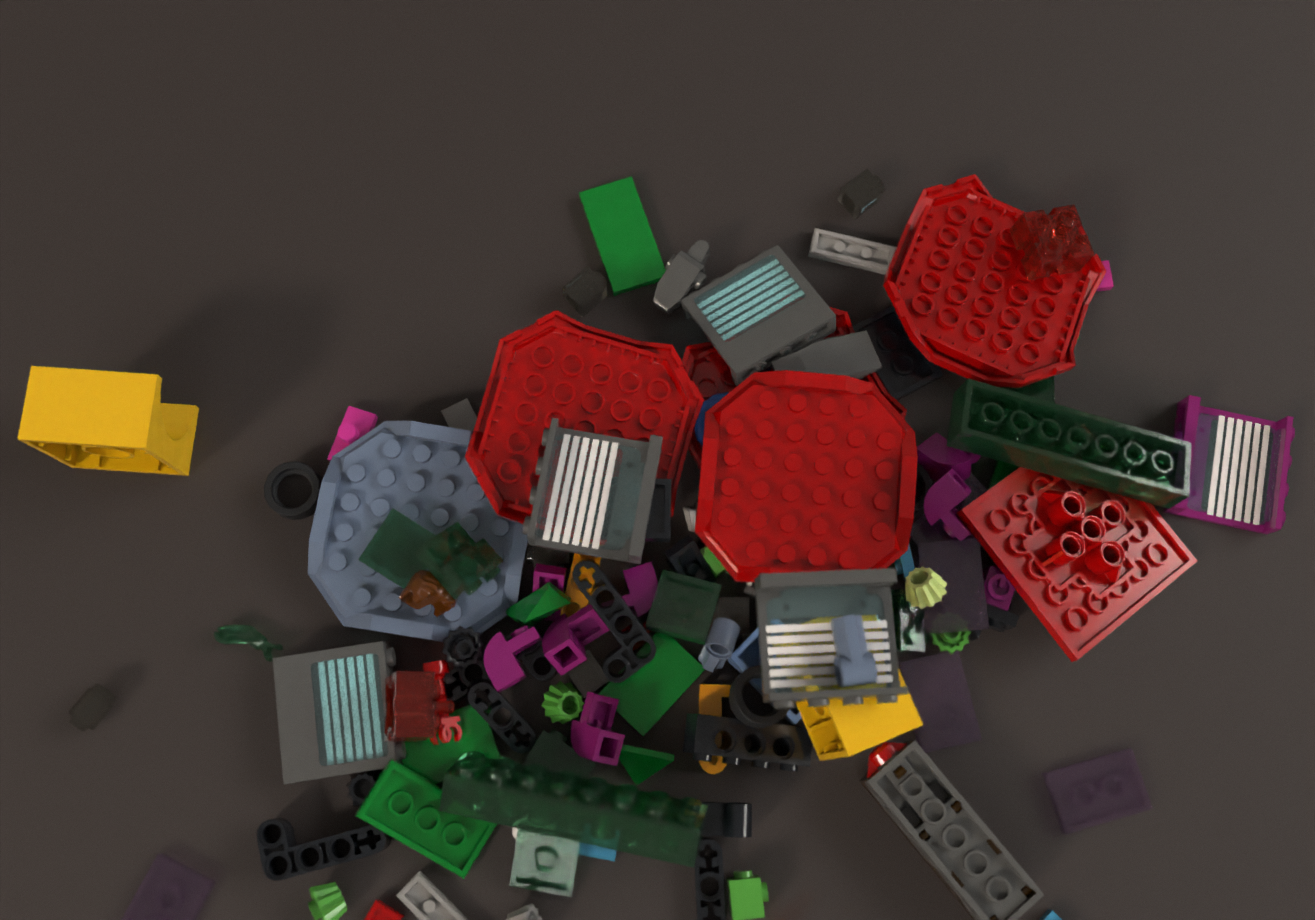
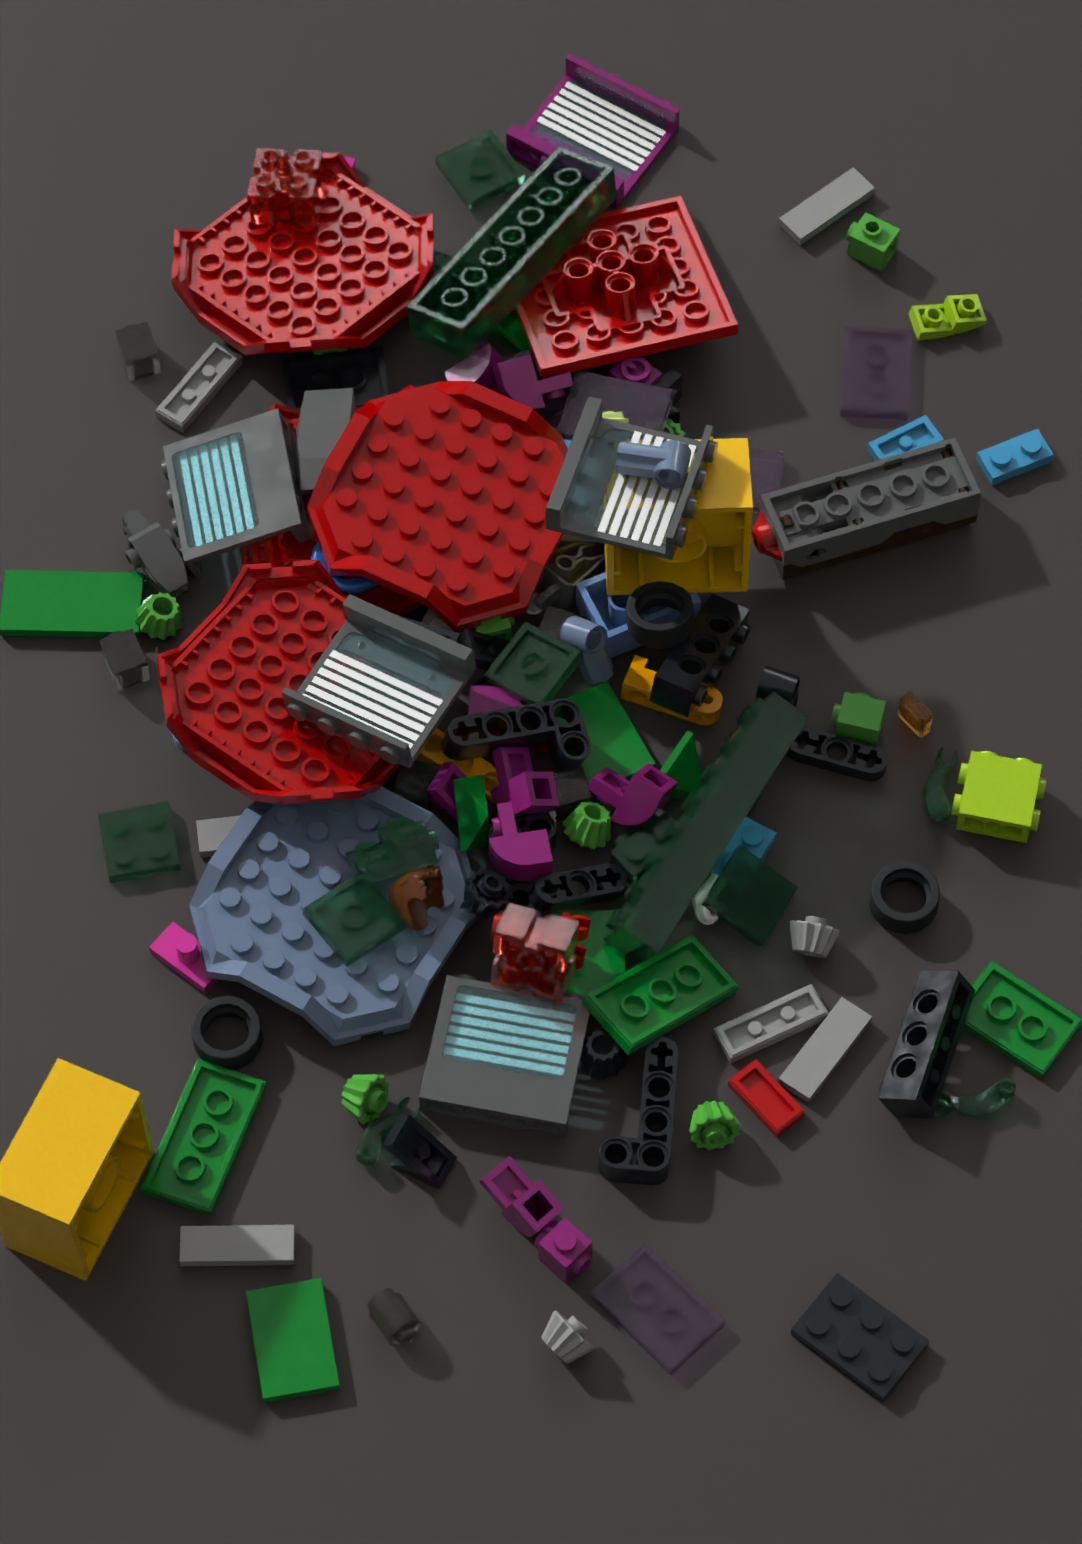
camera: 65 degrees left, 15 degrees down
none -> clear green plate [98,801,181,883]
none -> bright green piece [135,592,183,641]
none -> green tile [141,1058,267,1217]
none -> light grey tile [179,1225,295,1266]
none -> green tile [246,1278,340,1403]
none -> bright green piece [341,1074,389,1124]
none -> black slope [383,1114,457,1188]
none -> clear green plate [435,129,525,210]
none -> magenta brick [479,1155,565,1237]
none -> magenta brick [534,1217,593,1284]
none -> light grey piece [541,1310,594,1364]
none -> light grey tile [778,167,875,245]
none -> bright green brick [846,212,900,272]
none -> dark azure plate [867,415,944,461]
none -> lime slope [908,294,987,340]

